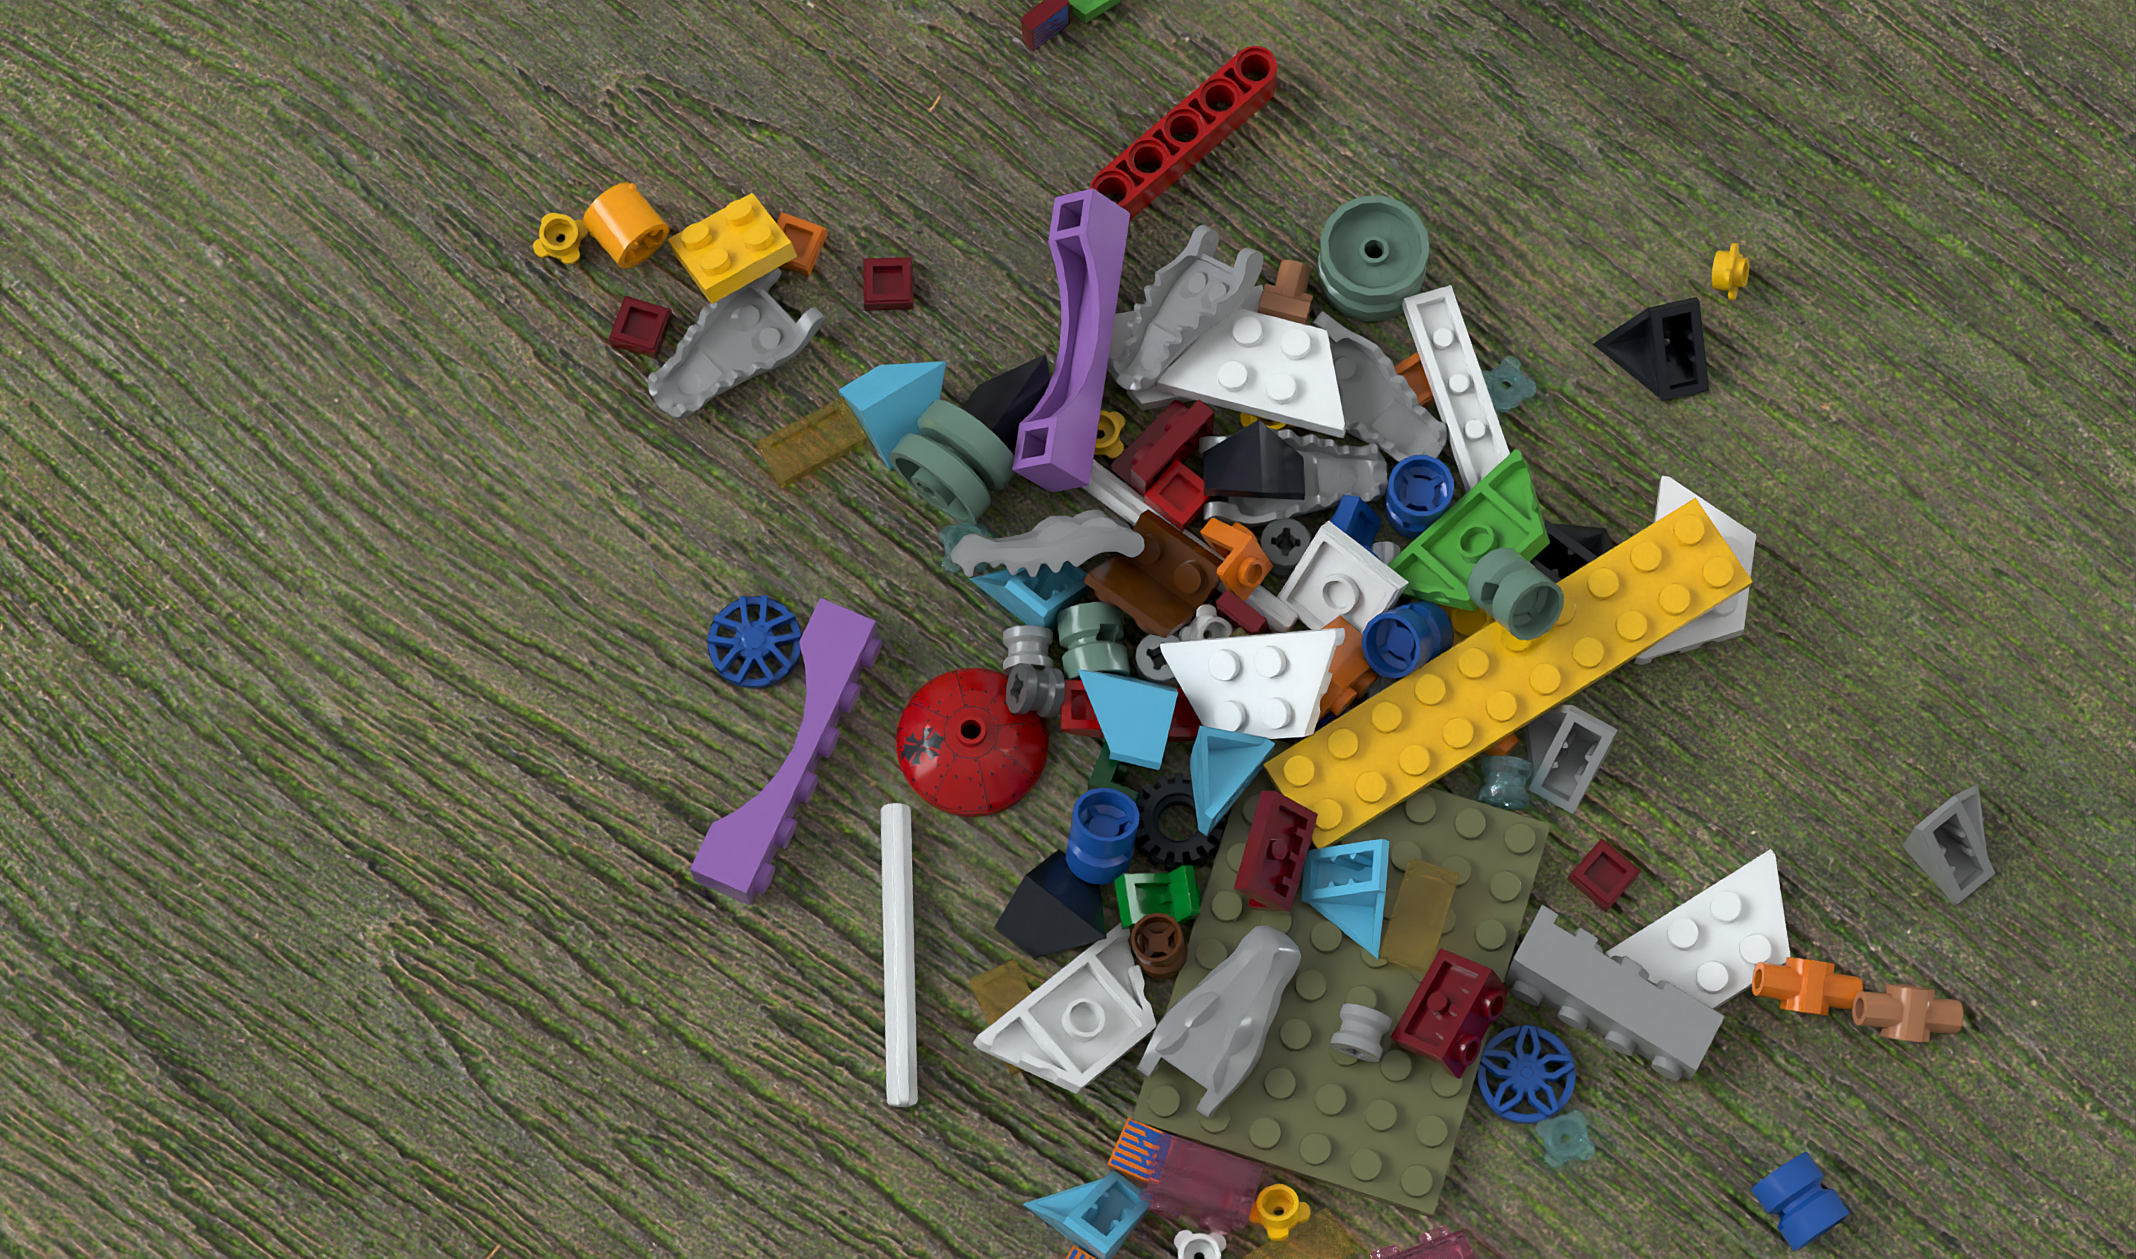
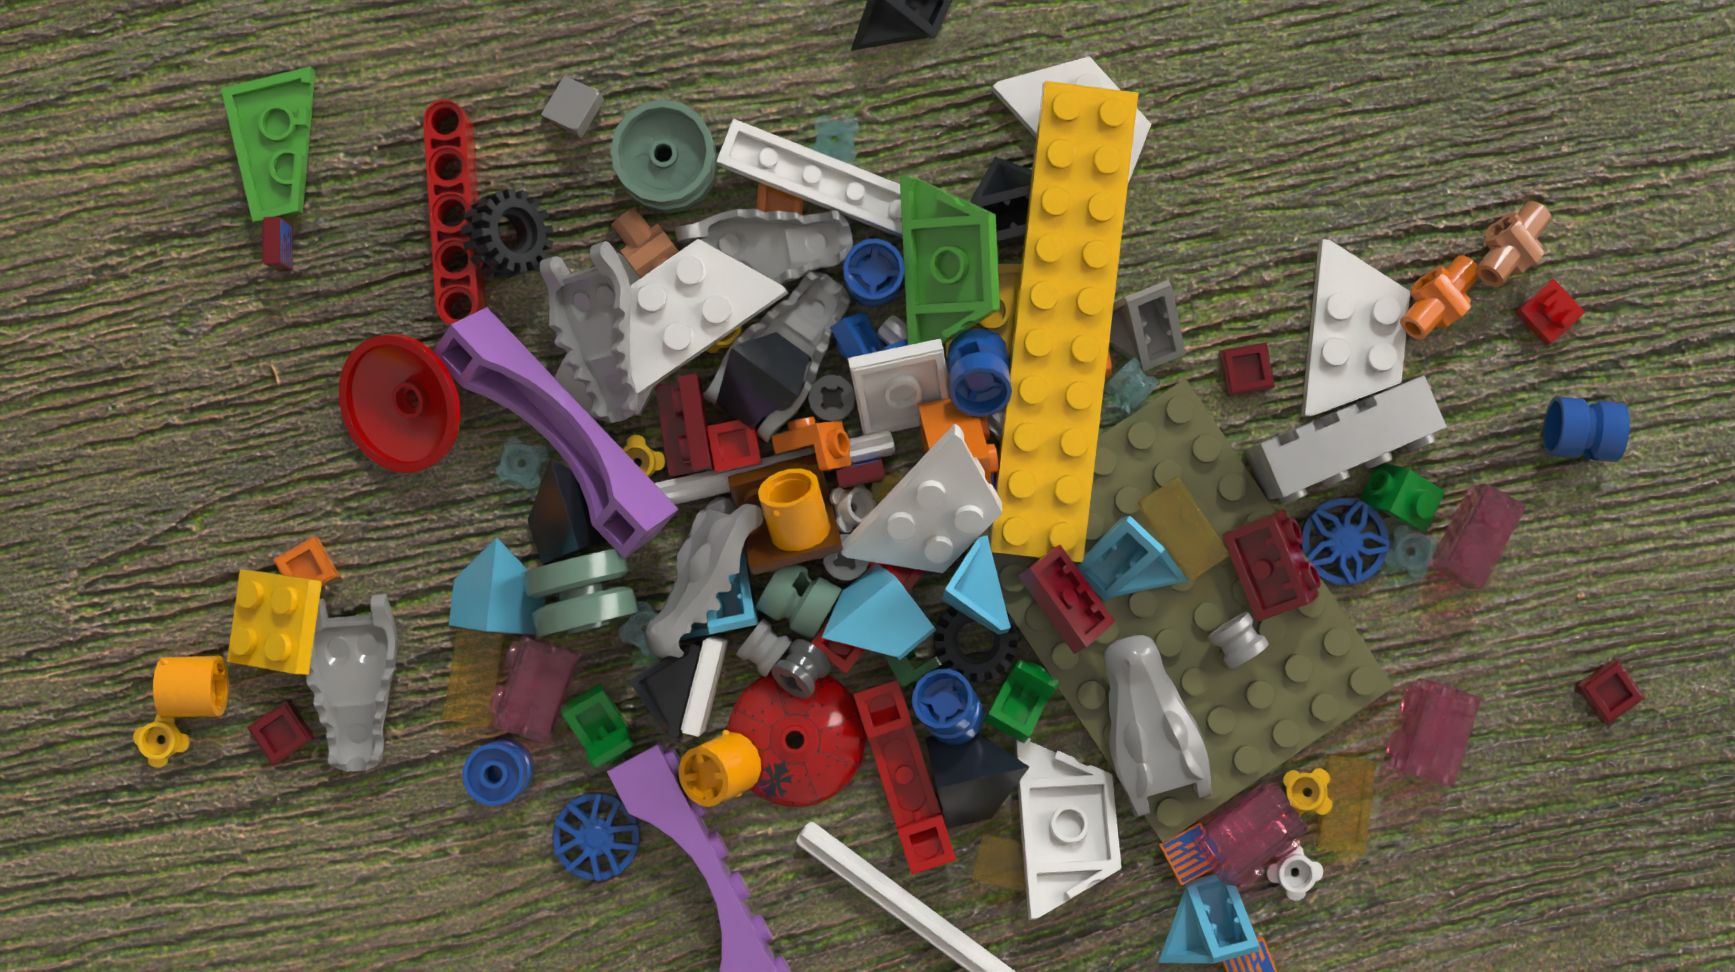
camera: 55 degrees left, 15 degrees up
dark red tile [863,257,914,311] -> none
reddish brown wheel [1131,913,1188,979] -> none
sand green wheel [1467,547,1564,640] -> none
light grey slope [1902,784,1995,904] -> none
none -> red dish [339,334,460,473]
none -> black tyre [461,189,553,278]
none -> blue wheel [462,739,535,806]
none -> clear pink brick [488,635,581,744]
none -> clear light blue plate [496,437,548,489]
none -> light grey slope [541,76,604,139]
none -> green bracket [560,683,634,768]
none -> black slope [628,643,702,738]
none -> light orange piece [679,730,761,807]
none -> white tile [681,636,729,737]
none -> light orange piece [758,469,831,551]
none -> red slope [853,679,956,874]
none -> green bracket [1360,463,1445,533]
none -> clear pink brick [1427,483,1527,589]
none -> red tile [1515,279,1586,345]

